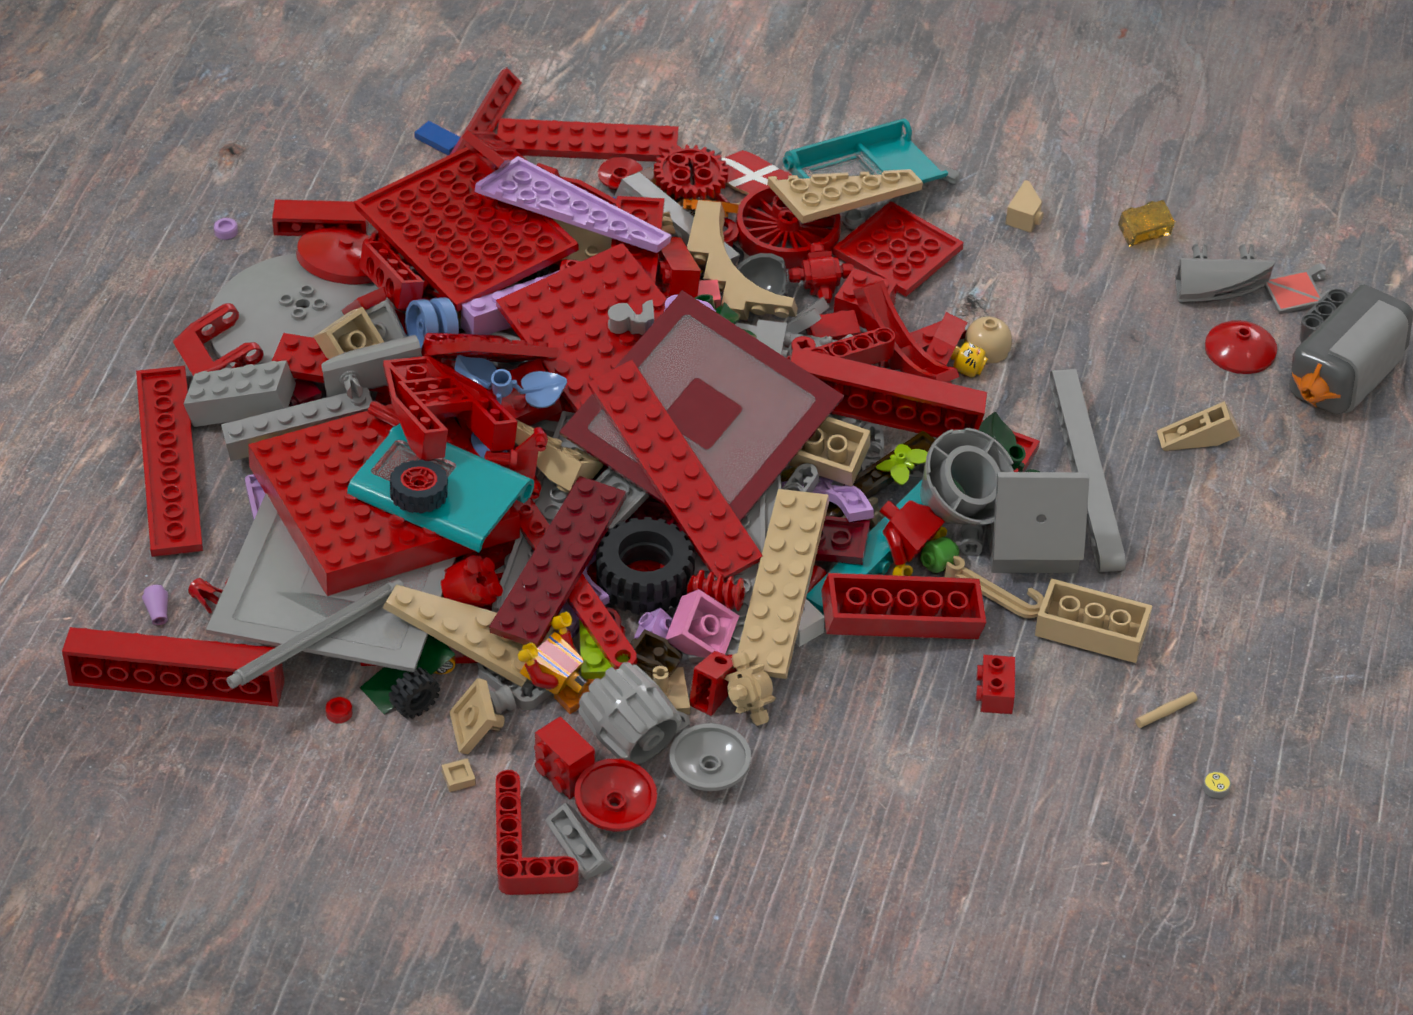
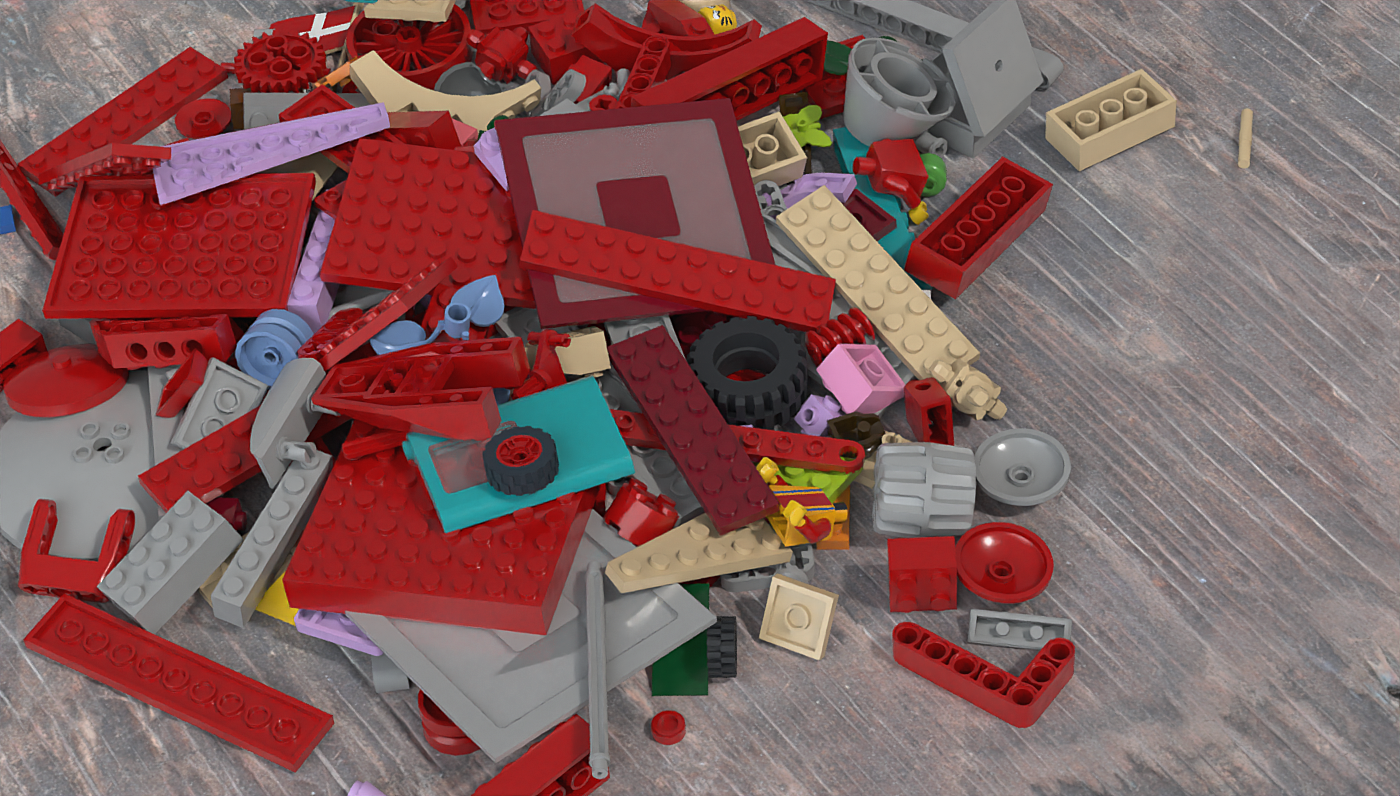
camera: 45 degrees left, 0 degrees up
red piece [188,578,223,614] -> none
tan slope [313,307,384,359] -> none
tan tile [441,758,476,792] -> none
light grey leg [608,300,654,335] -> none
tan piece [944,556,1044,618] -> none
red brick [976,654,1015,714] -> none
tile [1203,771,1231,798] -> none

